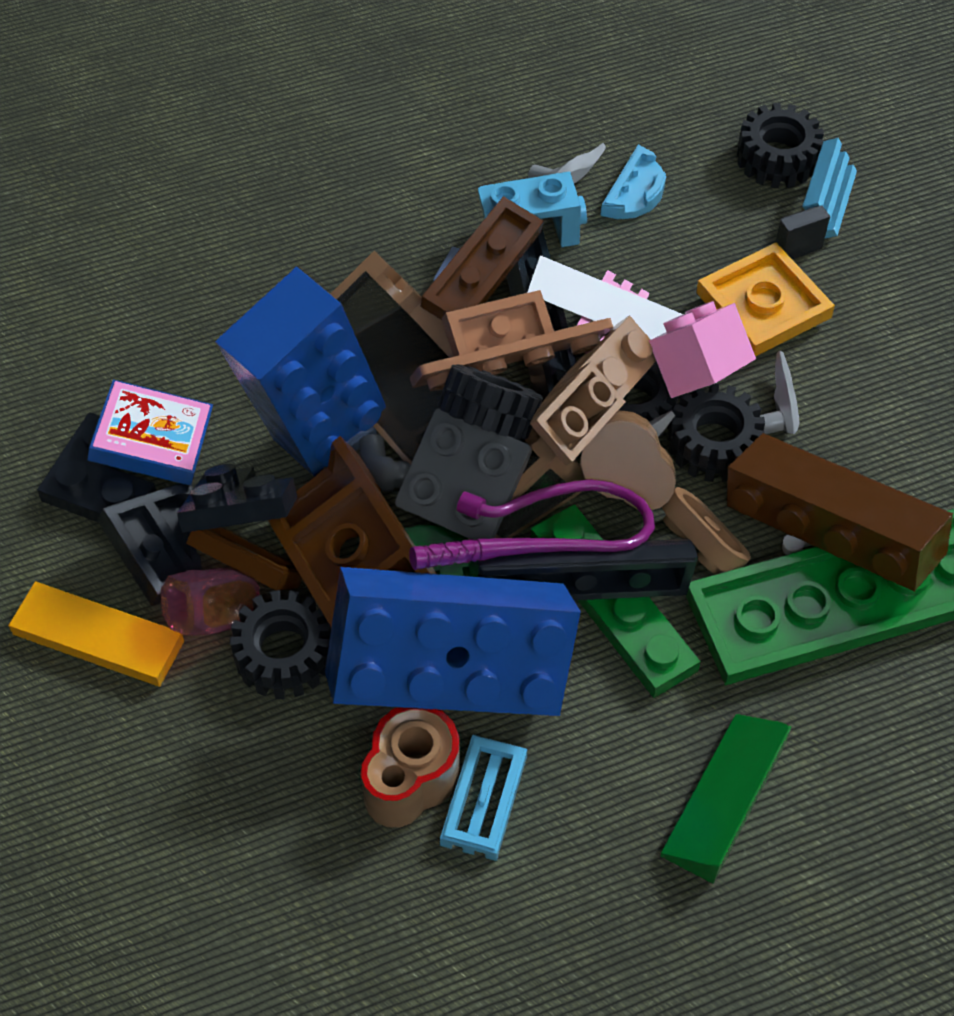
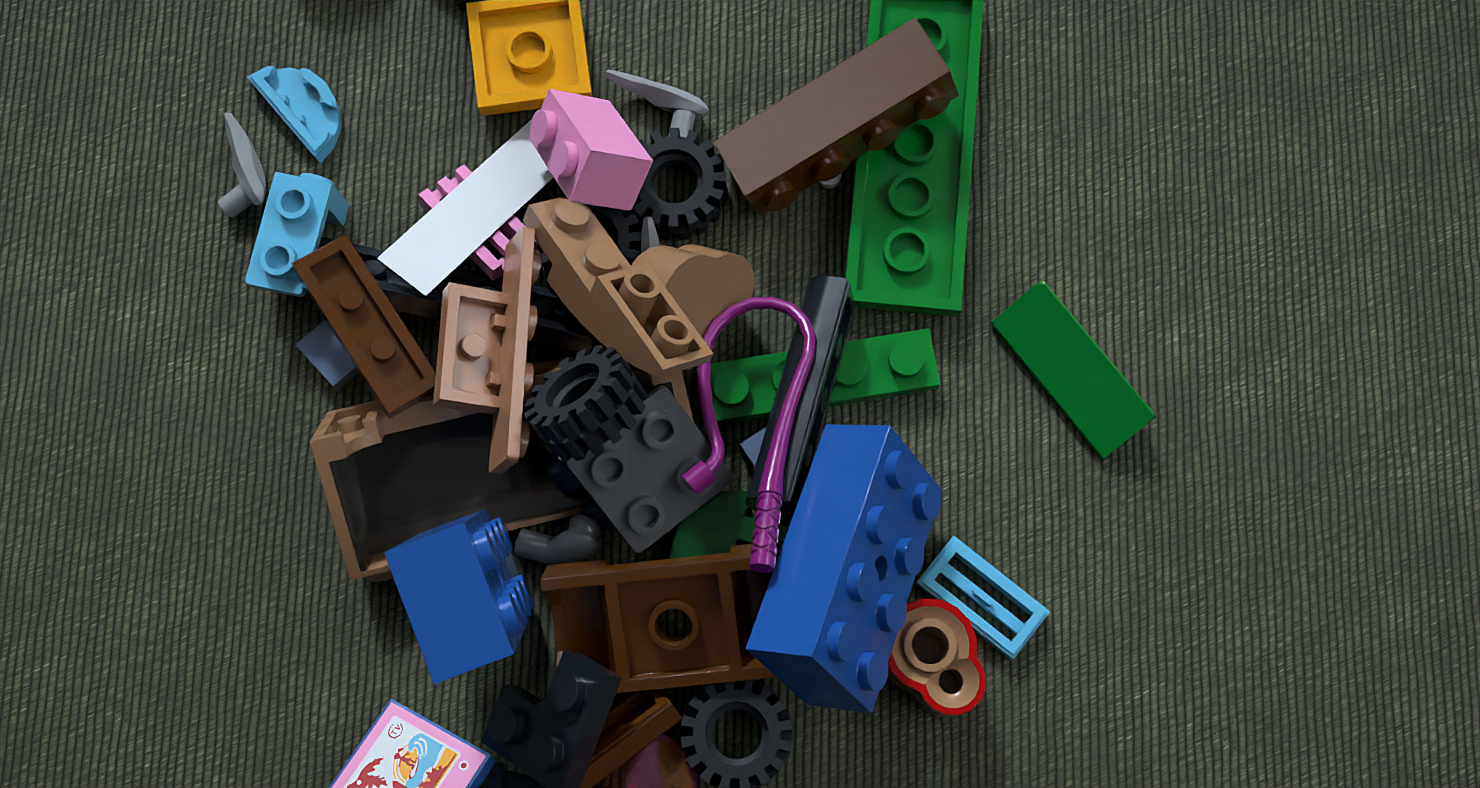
camera: 65 degrees left, 20 degrees up
medium nougat plate [662,487,751,575] -> none

